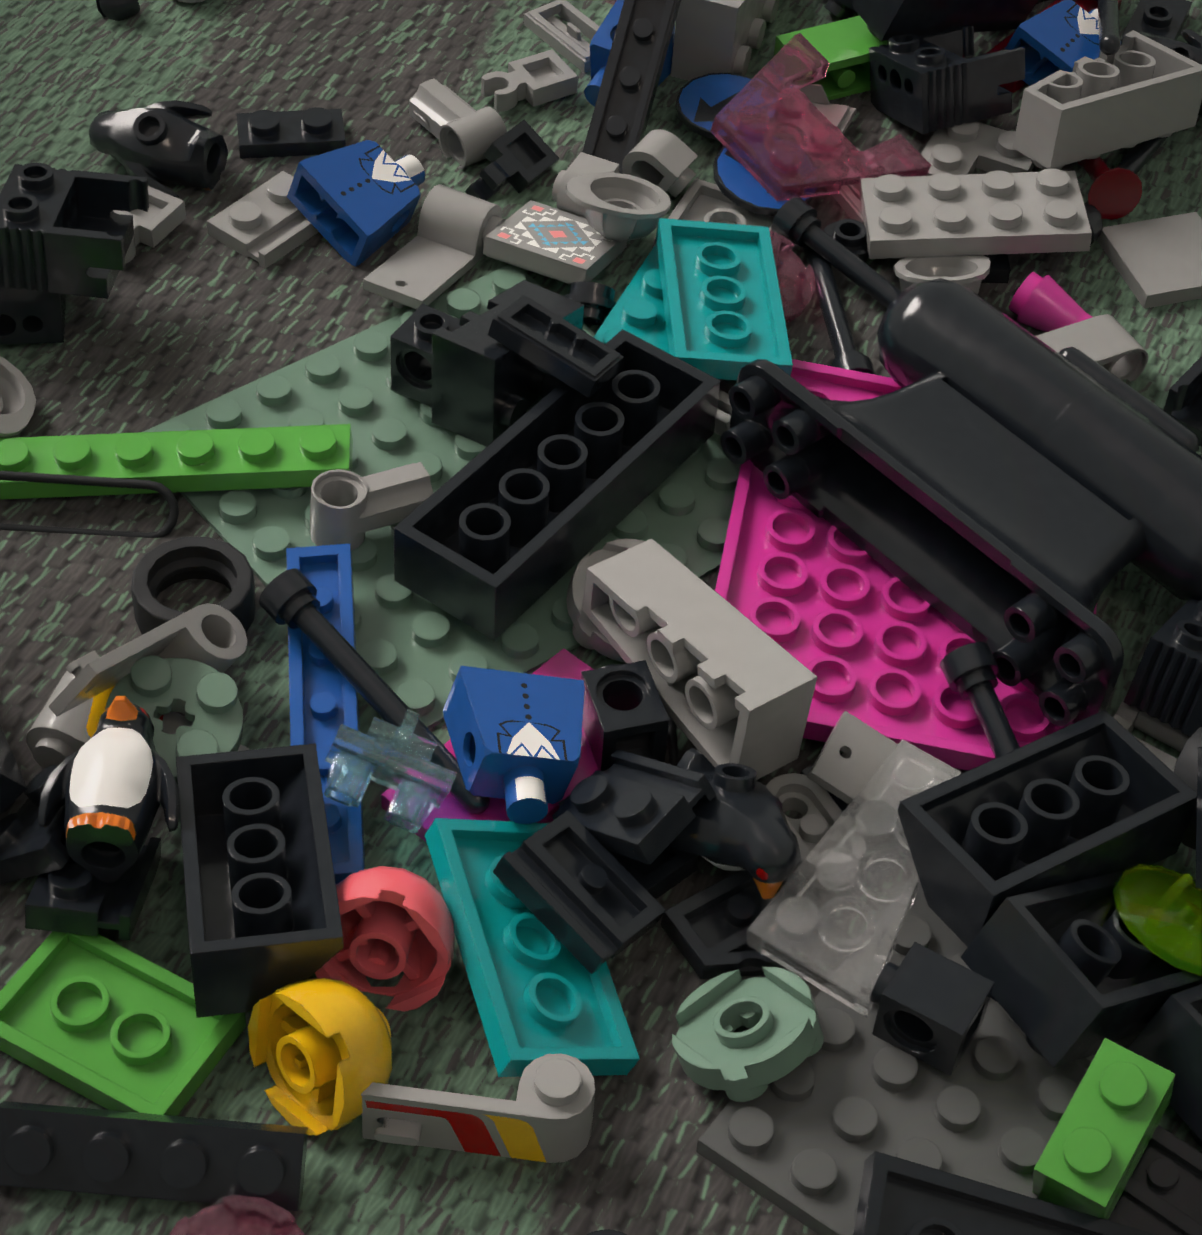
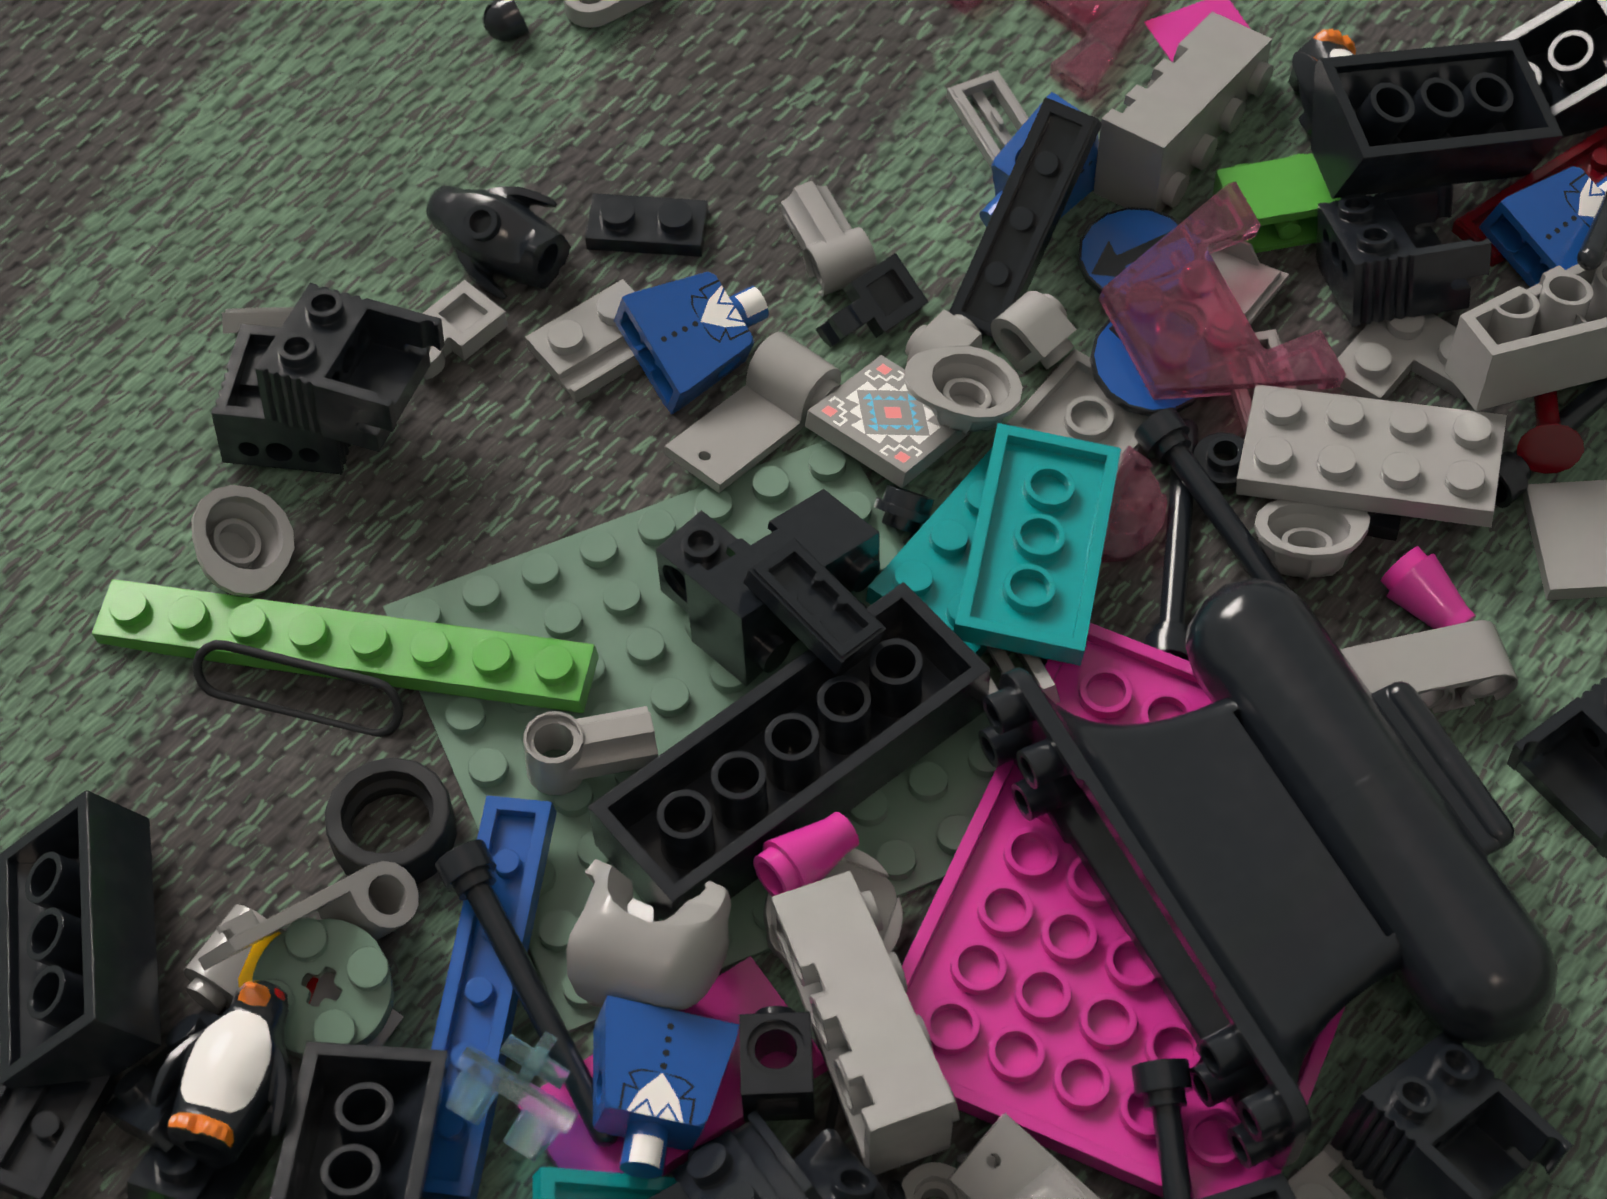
camera: 20 degrees right, 10 degrees up
light grey plate [481,49,578,112] -> none
none -> light grey piece [567,859,731,1011]
none -> dark pink cone [753,812,859,897]

